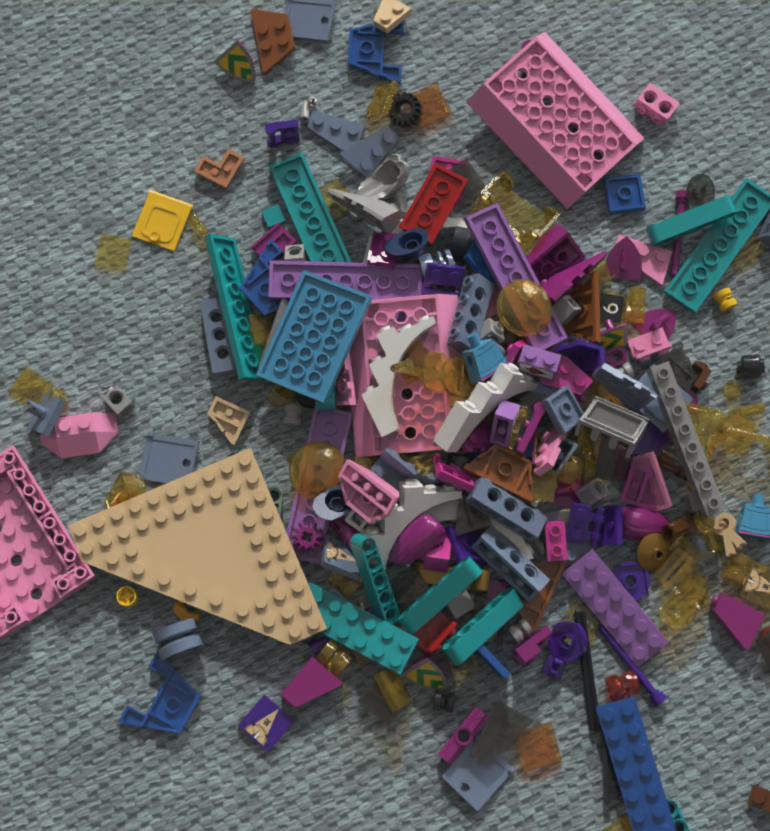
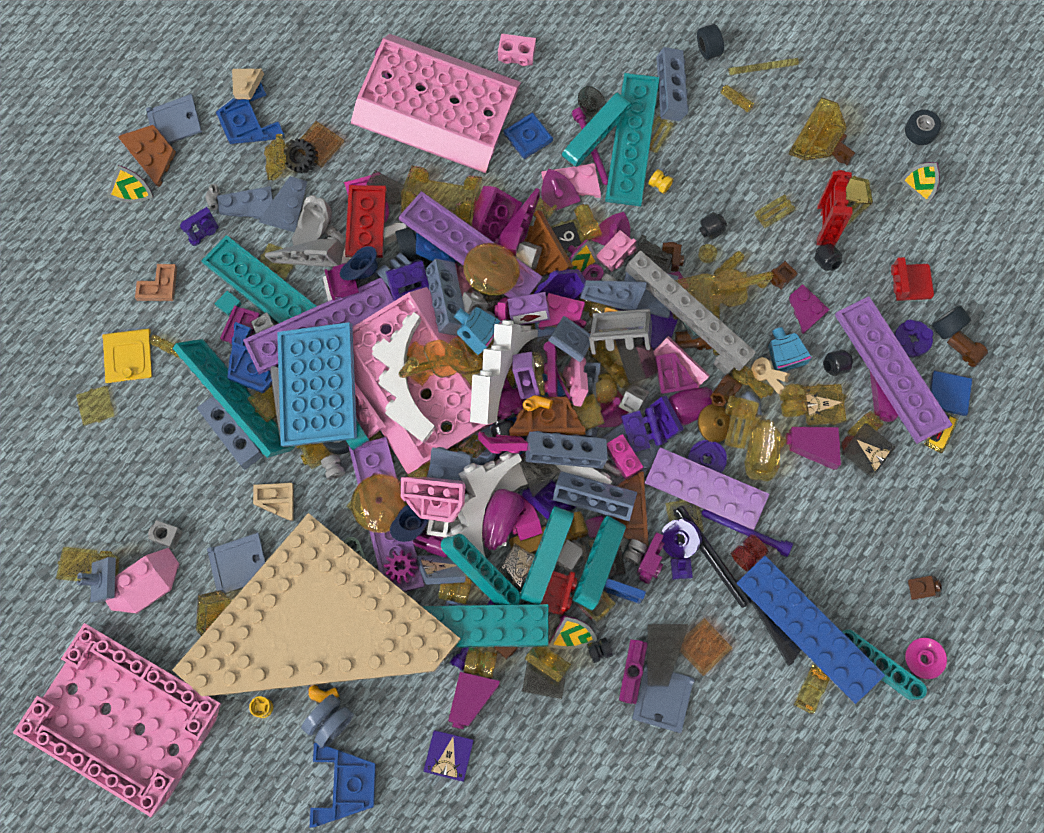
camera: 20 degrees left, 5 degrees down
none -> light orange arm [523,395,553,411]

